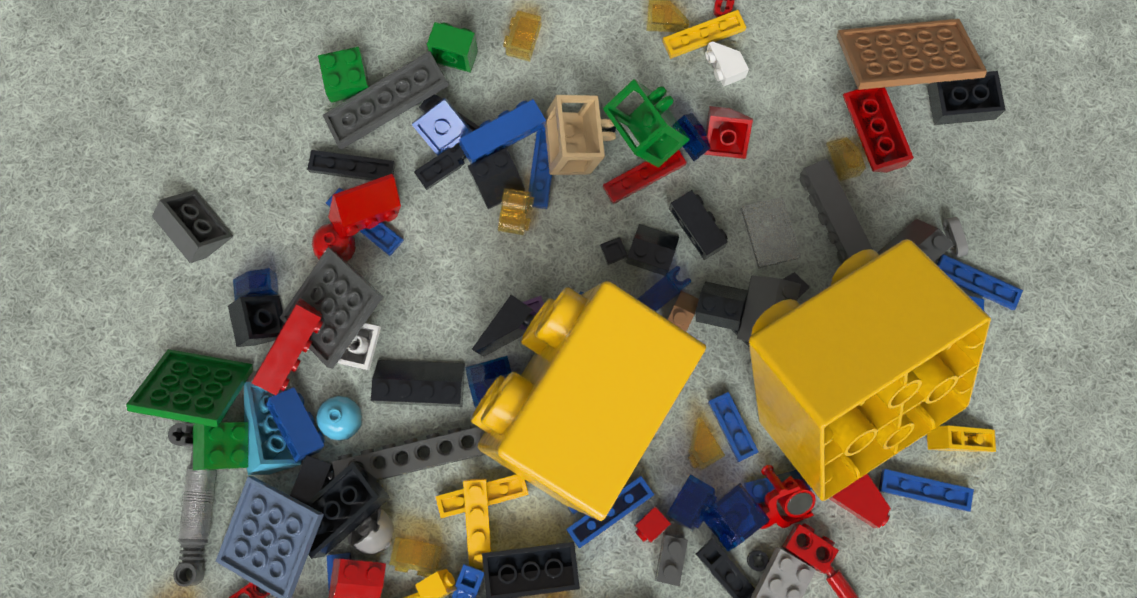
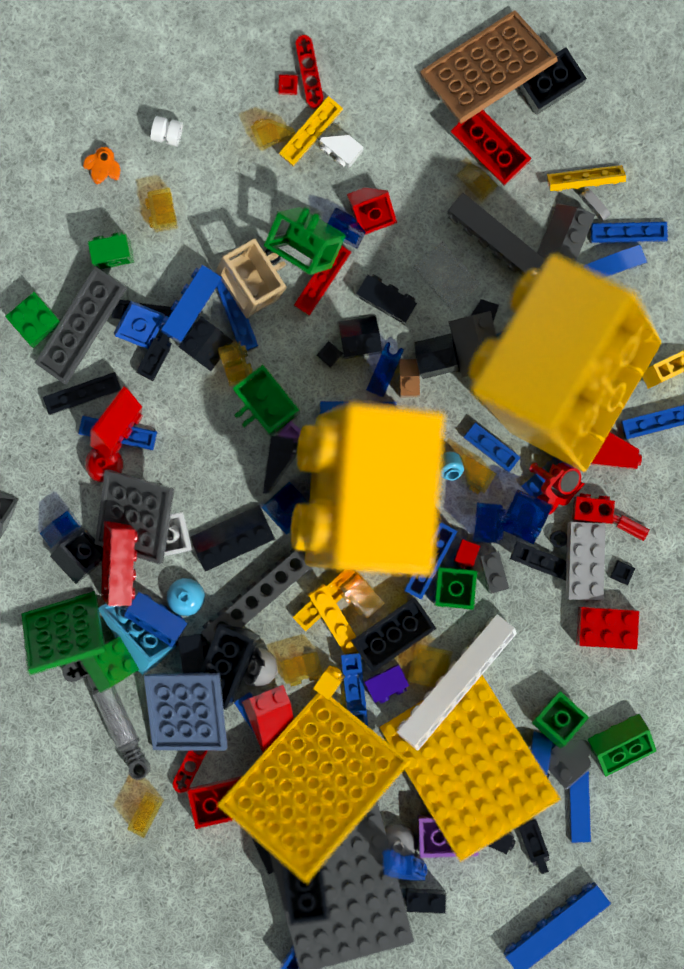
camera: 30 degrees left, 10 degrees up
none -> green piece [233,364,300,437]
none -> clear yellow brick [339,572,385,619]
none -> green brick [434,567,477,610]
none -> medium azure head [440,452,464,481]
none -> yellow plate [547,165,626,191]

